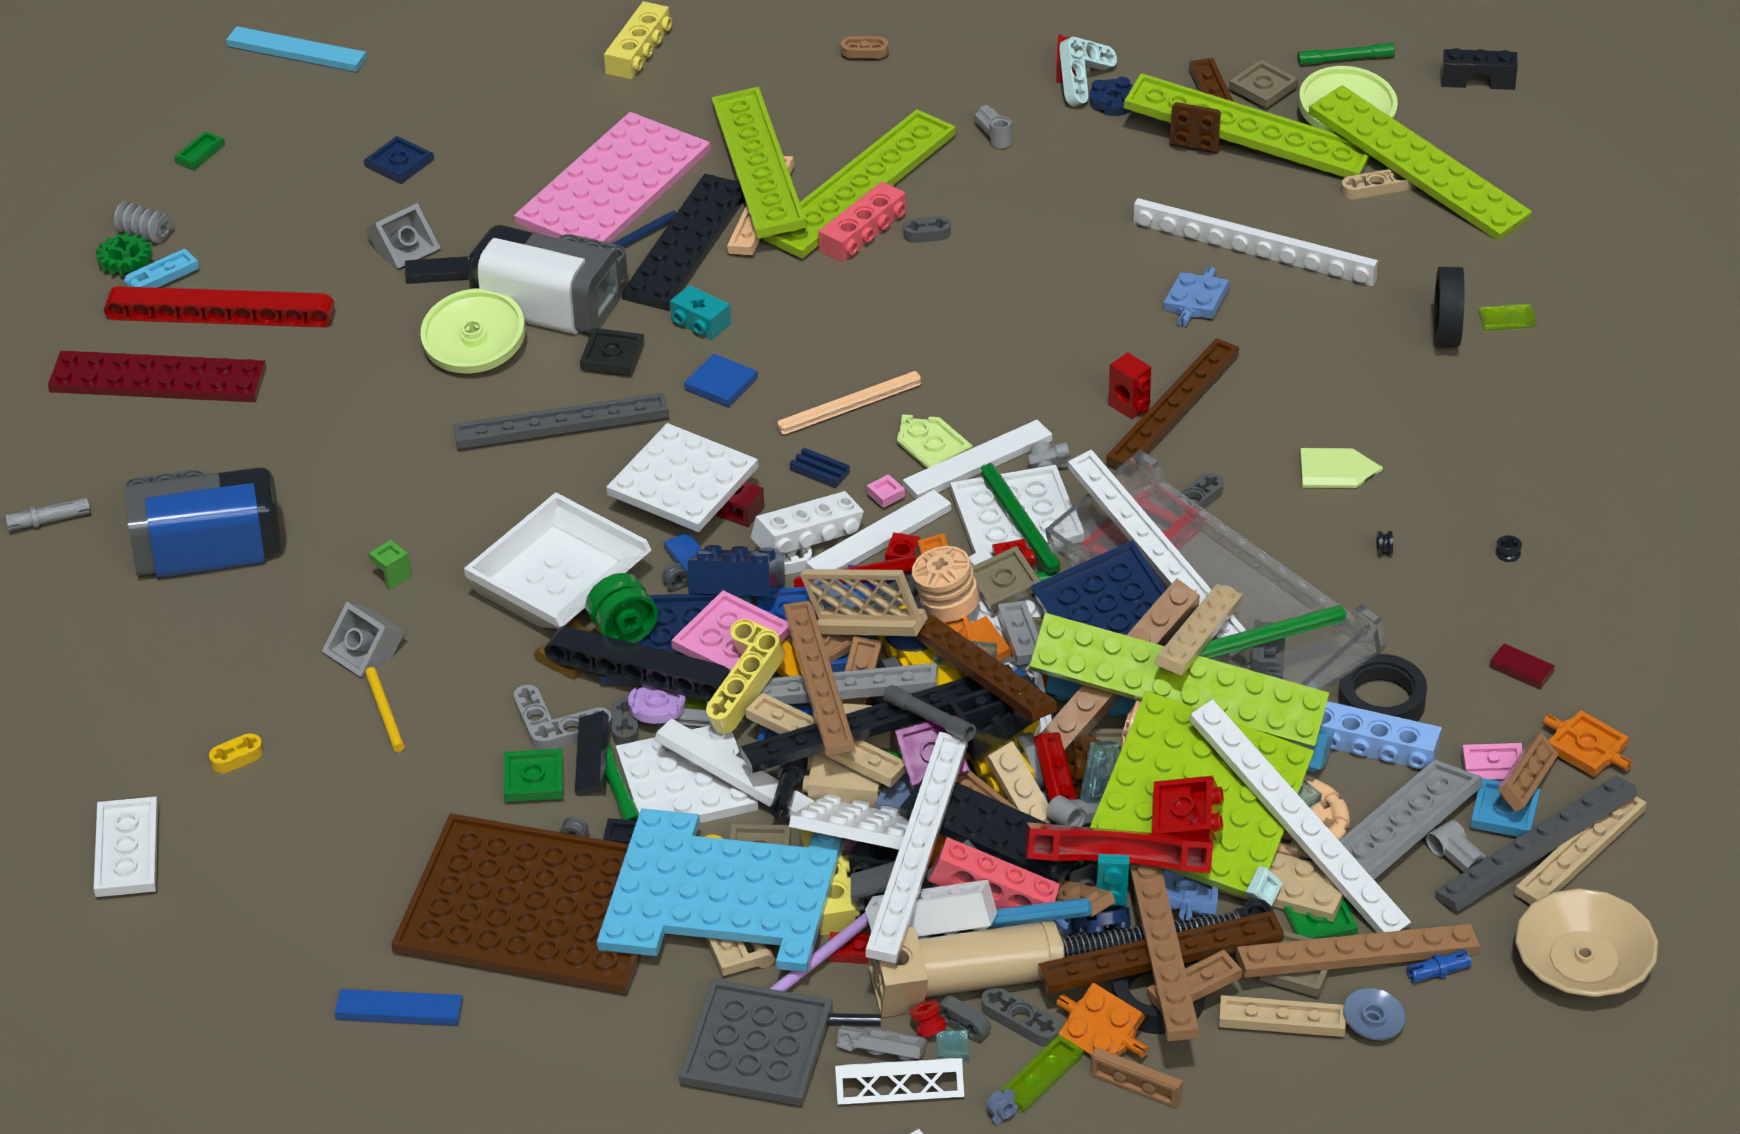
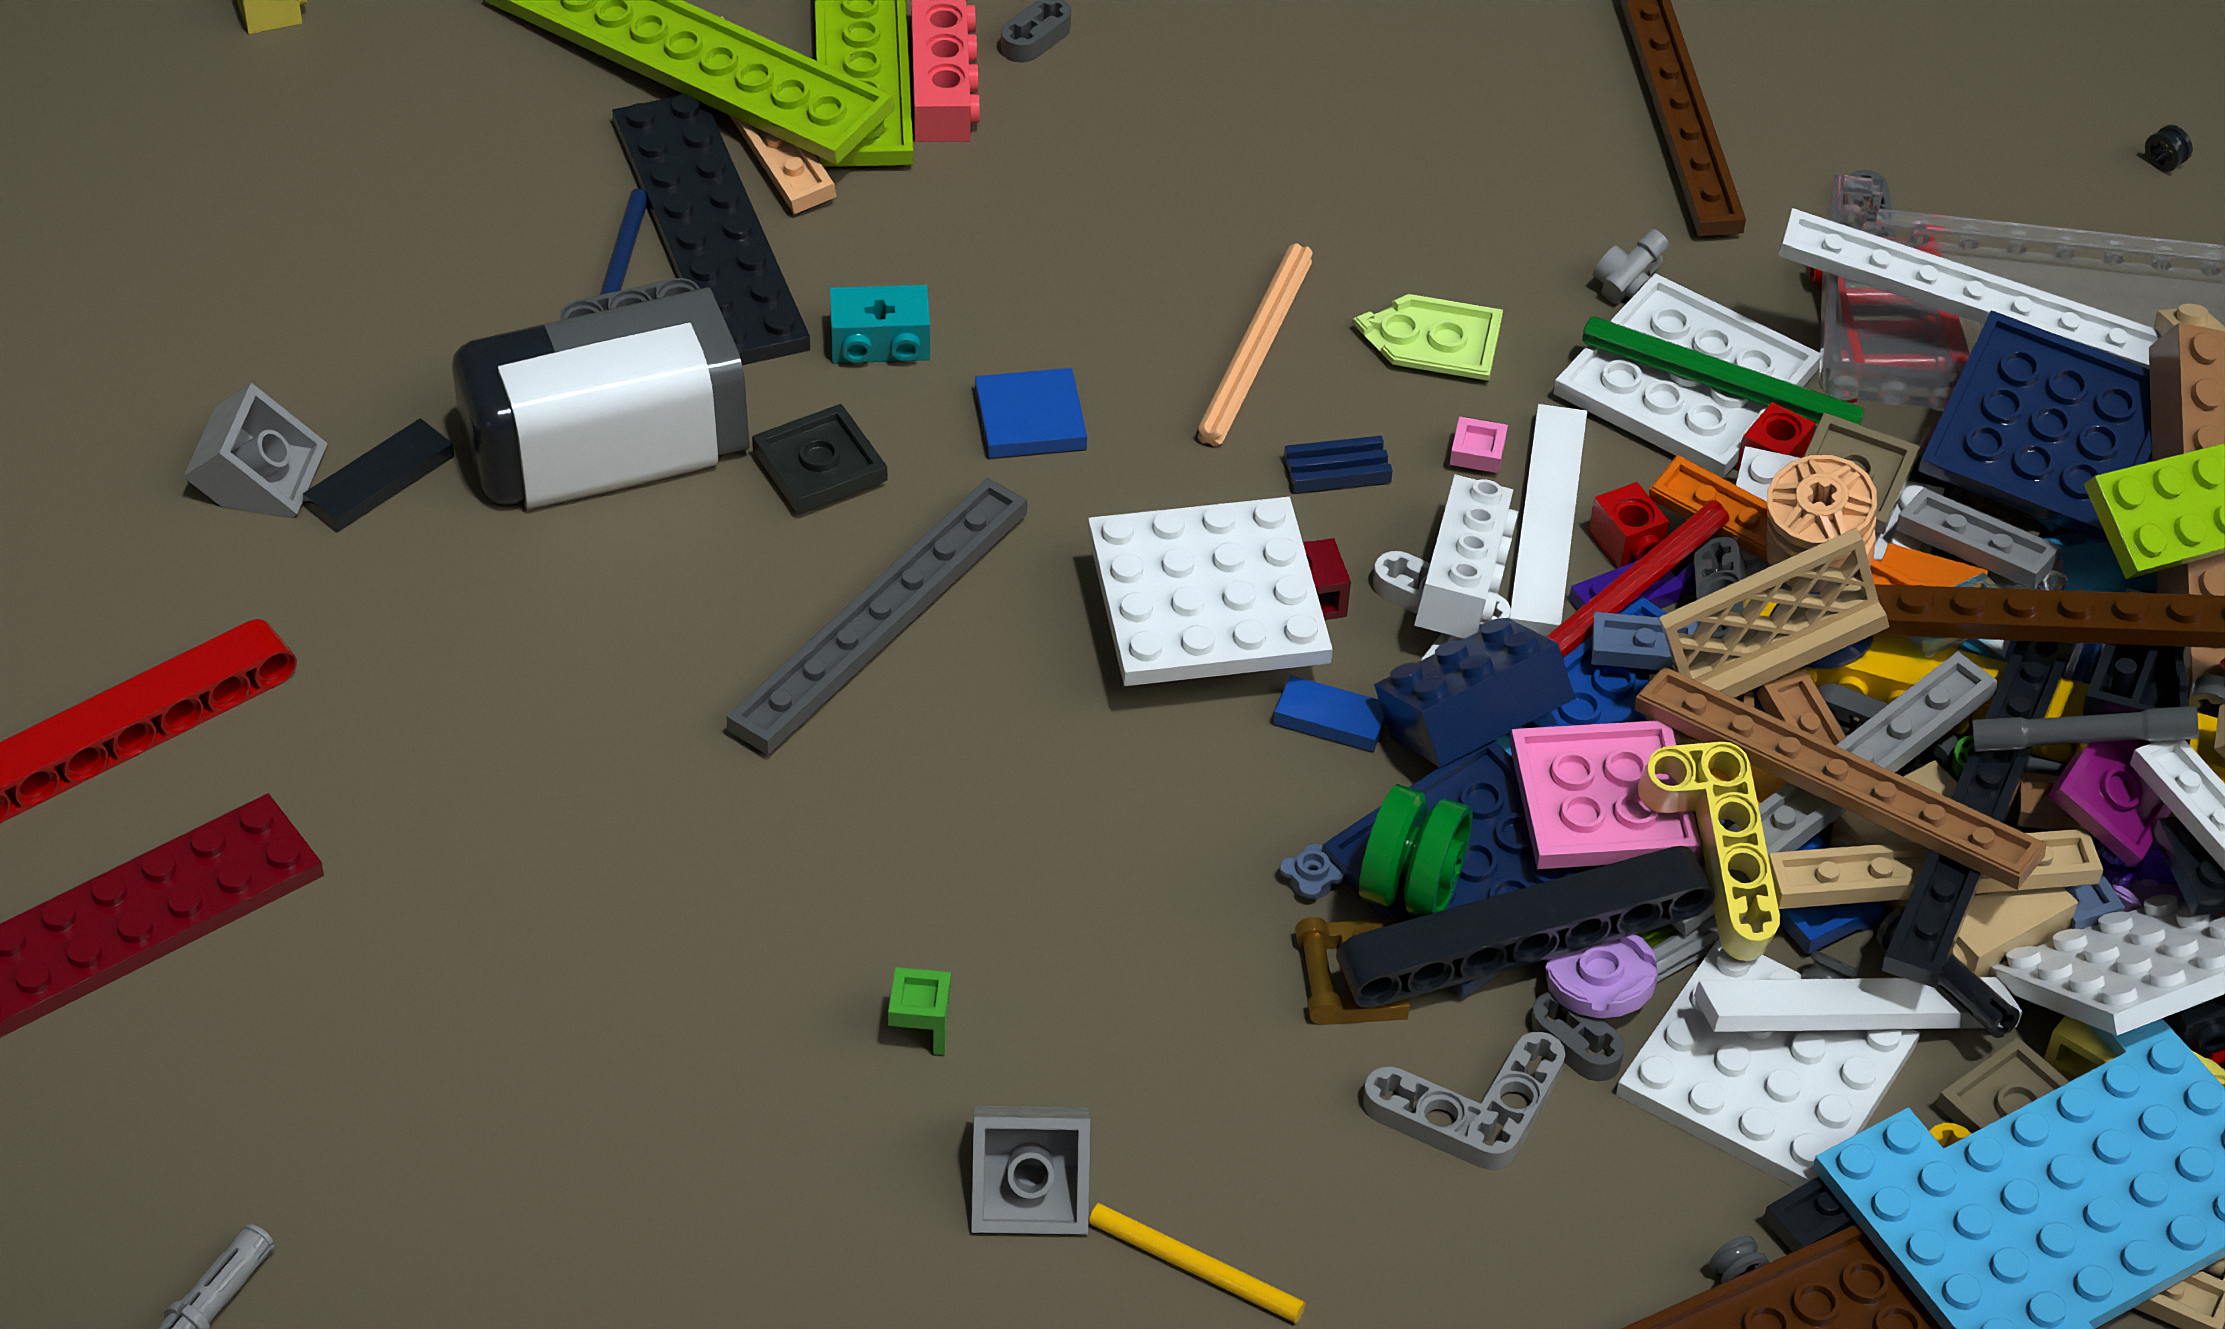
camera: 45 degrees left, 5 degrees up
blue piece [124,467,283,579] -> none
dark blue tile [364,136,434,184] -> none
yellowish green dish [420,289,526,374] -> none
white piece [464,492,651,629] -> none
green plate [504,748,563,802] -> none
bright pink plate [514,112,711,243] -> none
black tile [575,710,609,796] -> none
green piece [606,741,639,820] -> none
dark grey bush [662,563,688,591] -> none
white tile [903,420,1052,500] -> none
red brick [1108,352,1151,420] -> none
yellowish green tile [1300,448,1383,488] -> none

